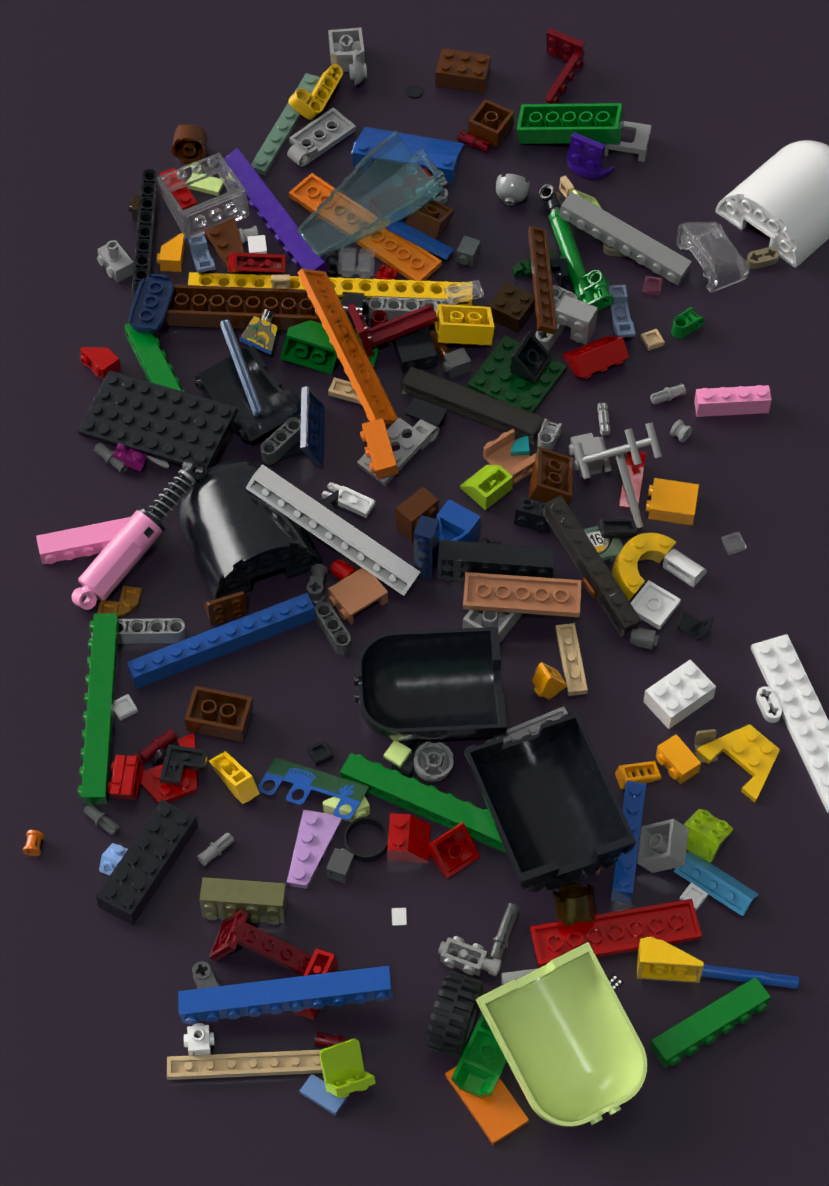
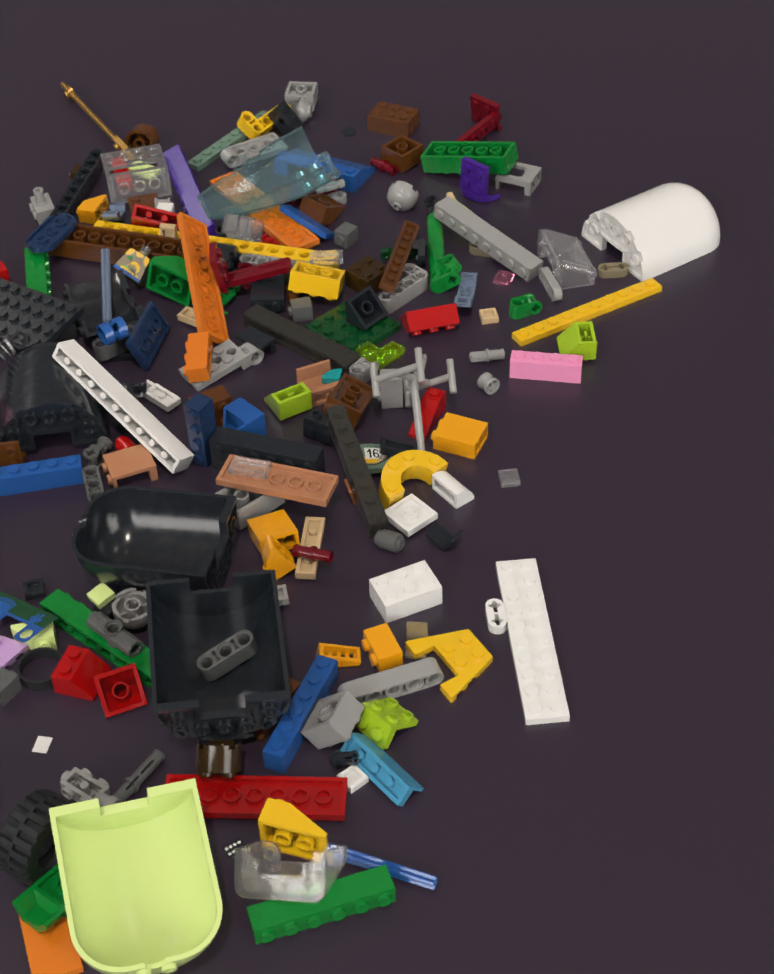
camera: 15 degrees right, 15 degrees down
light grey brick [556,295,598,345] -> none
none -> pearl gold bar [60,82,135,162]
none -> dark grey piece [86,611,143,657]
none -> blue wheel [96,316,129,346]
none -> dark grey beam [197,630,258,681]
none -> clear tile [228,456,272,479]
none -> clear windscreen [234,841,347,903]
none -> light orange brick [246,509,300,556]
none -> black brick [267,100,303,138]
none -> dark red pin [292,544,334,564]
none -> black pin [329,750,359,768]
none -> light grey beam [337,657,444,704]
none -> clear neon green plate [356,340,405,369]
none -> yellow plate [512,278,662,347]
none -> light grey beam [538,266,563,302]
none -> lime slope [557,321,597,361]

